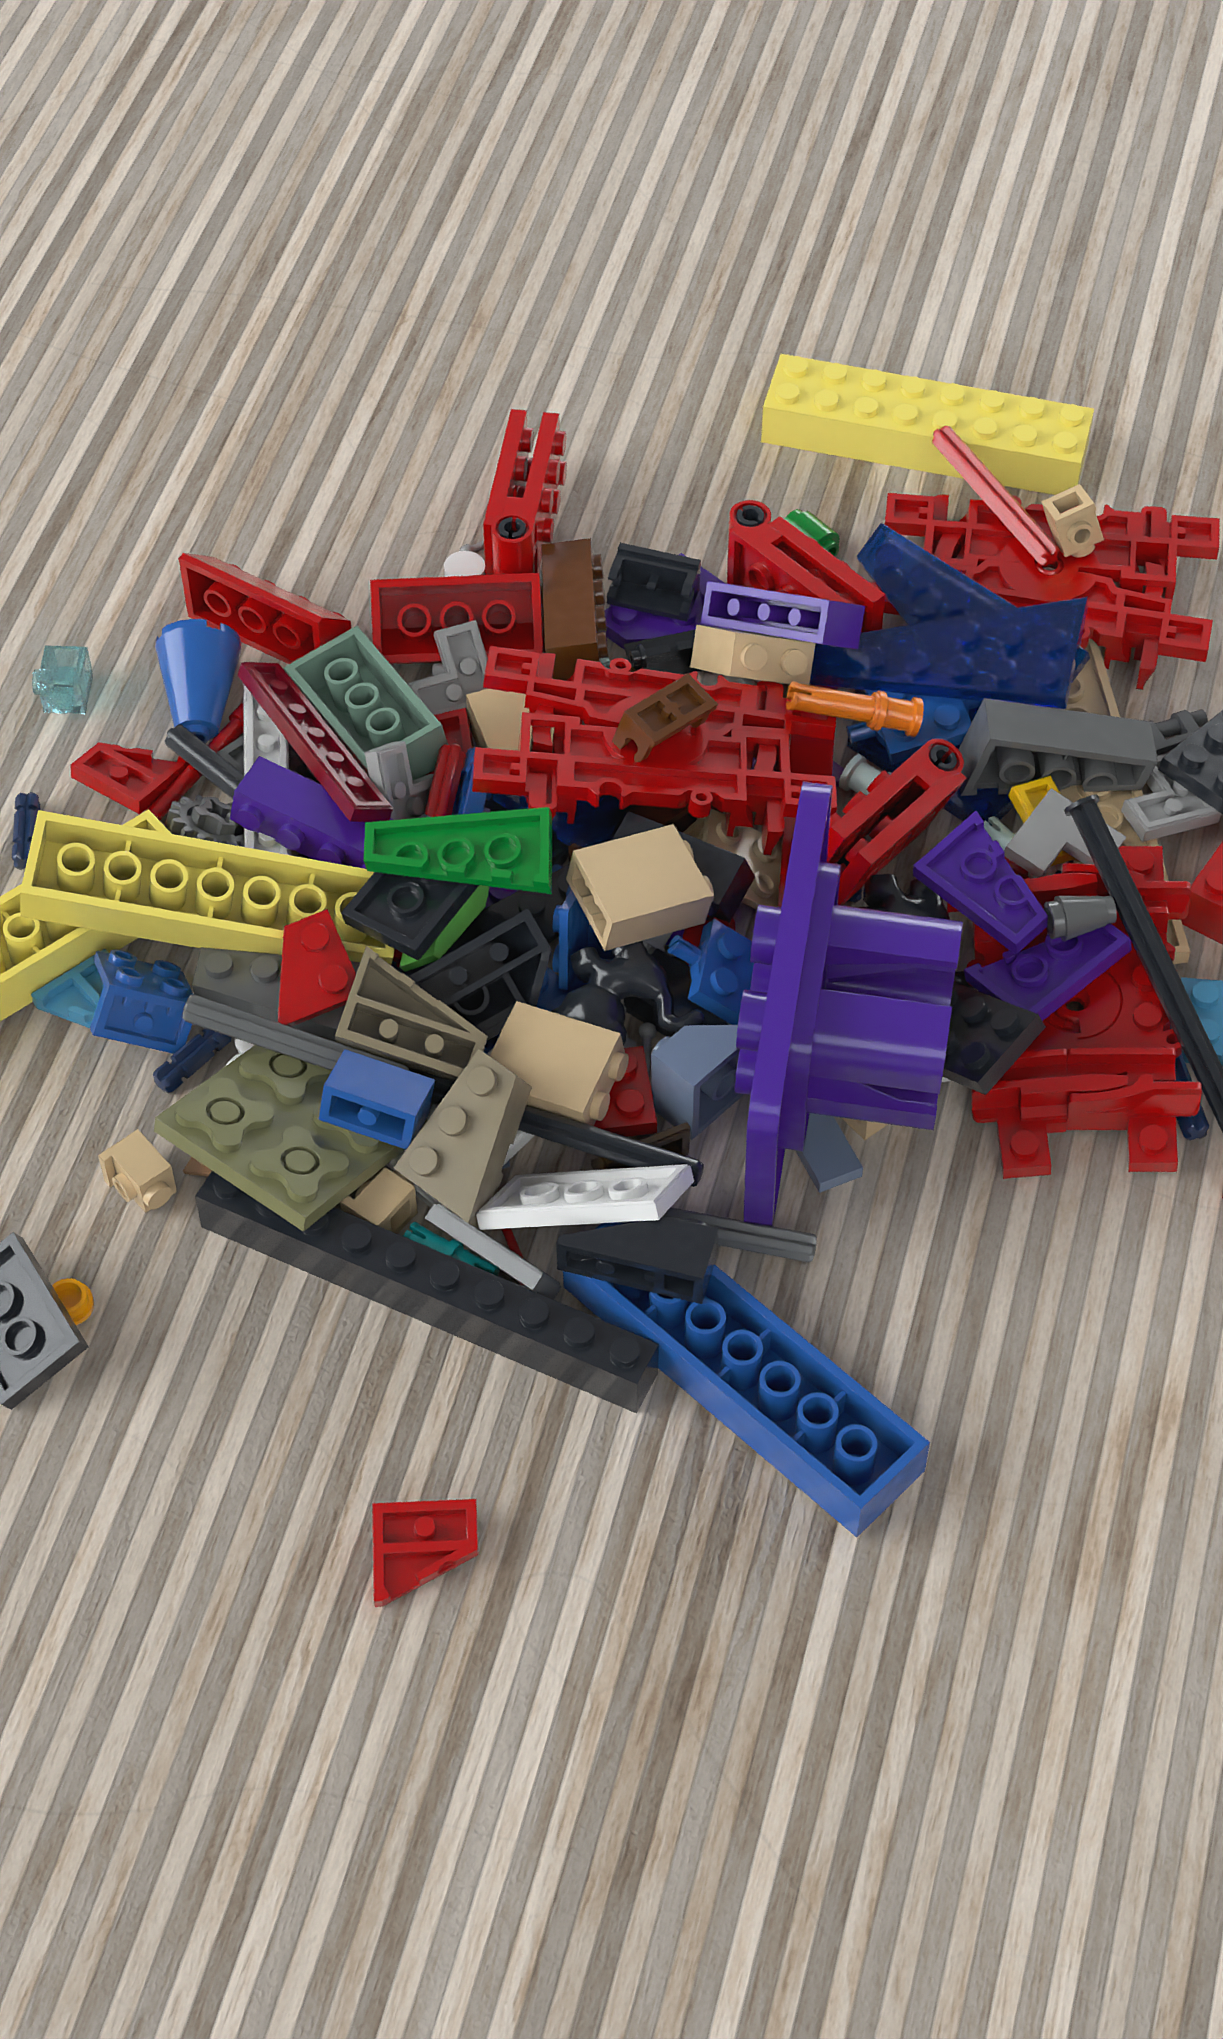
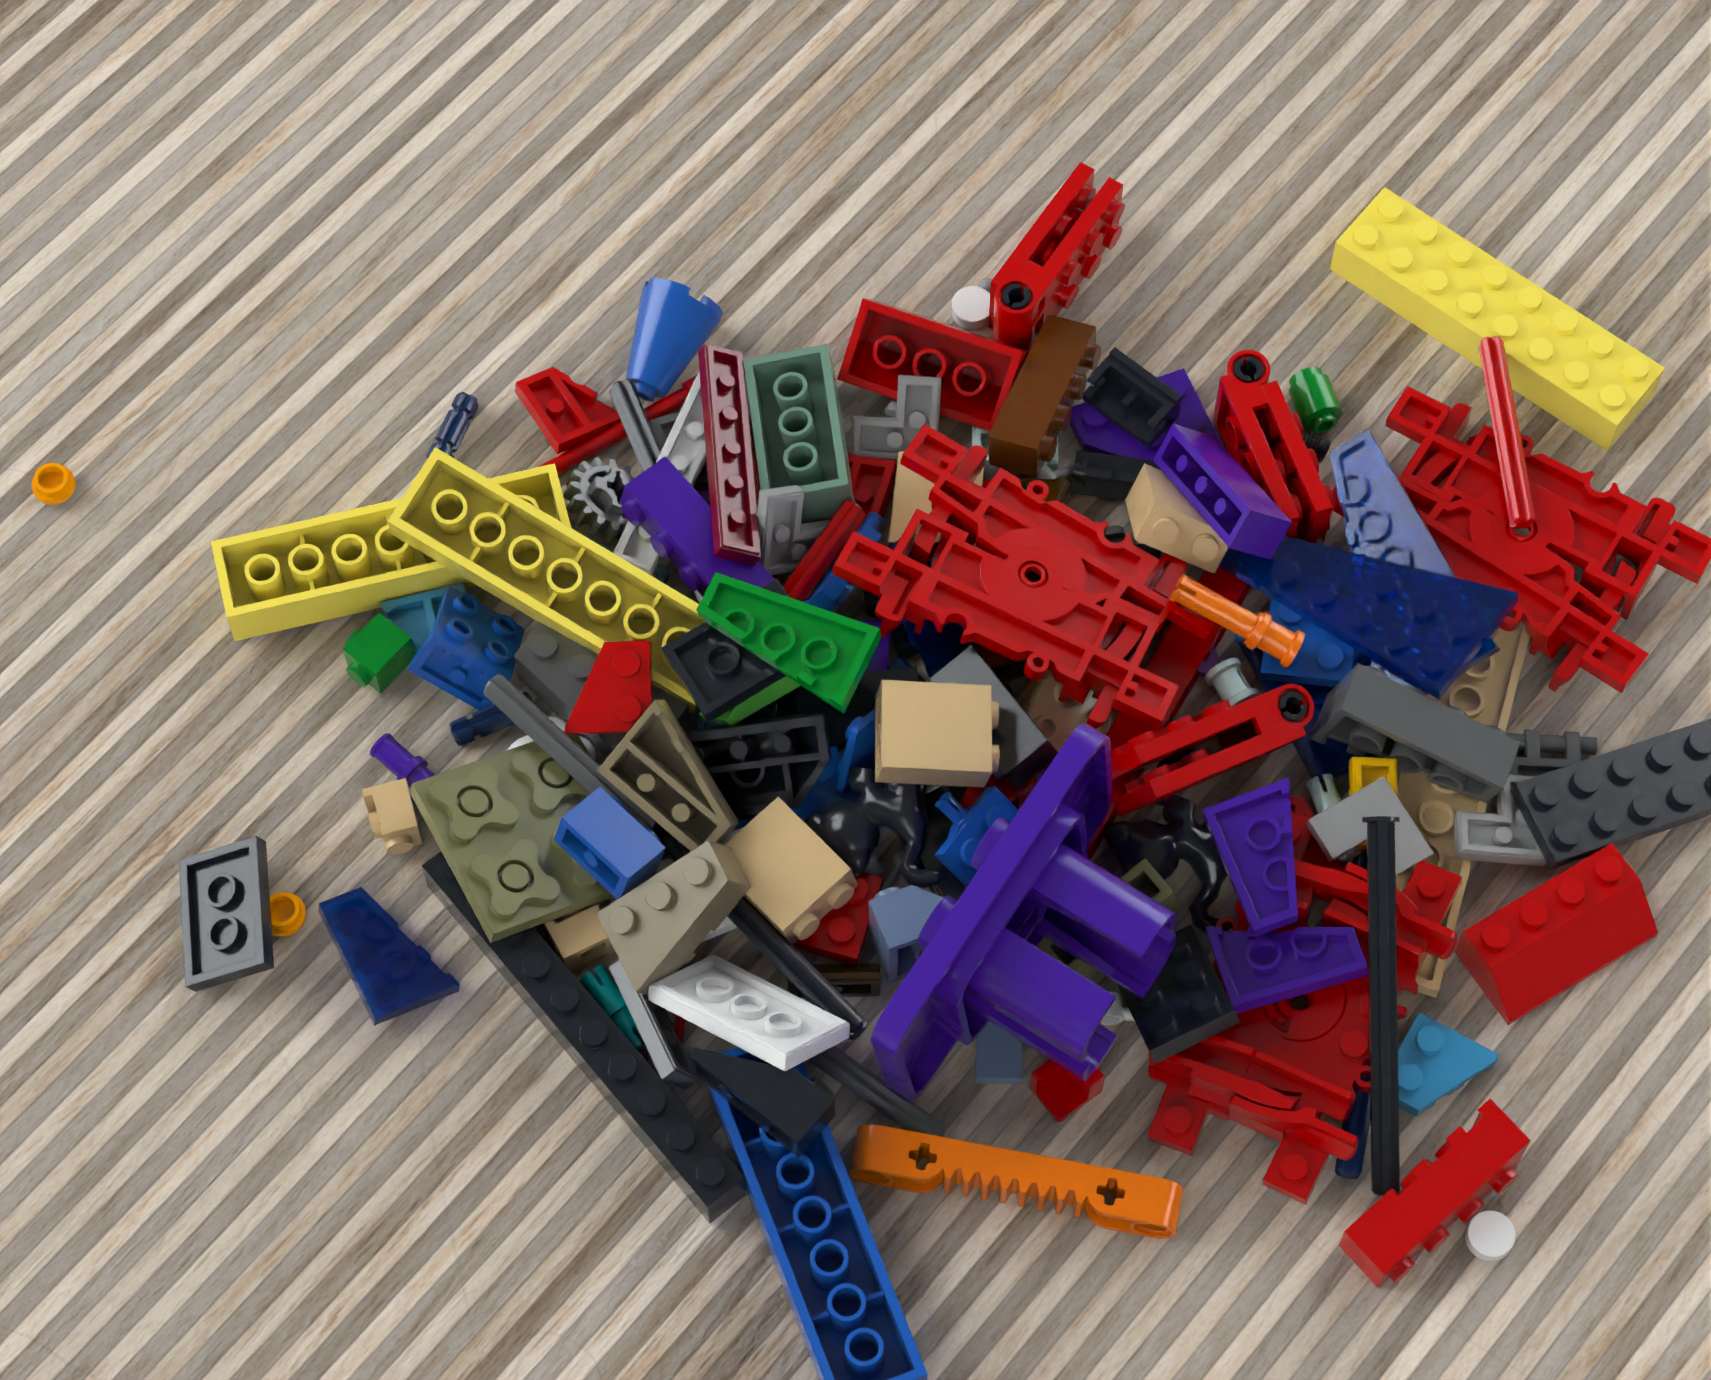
camera: 25 degrees right, 10 degrees up
clear light blue brick [32,646,93,714] -> none
red slope [179,553,351,664] -> none
red wing [372,1499,478,1607] -> none
reddish brown hinge [612,673,718,762] -> none
tan brick [1041,484,1104,557] -> none
dark grey cone [1044,895,1117,942] -> none
none -> clear blue wing [319,887,460,1026]
none -> green brick [343,613,416,694]
none -> dark purple pin [370,733,435,789]
none -> orange gear [848,1124,1184,1239]
none -> red panel [1029,1059,1105,1122]

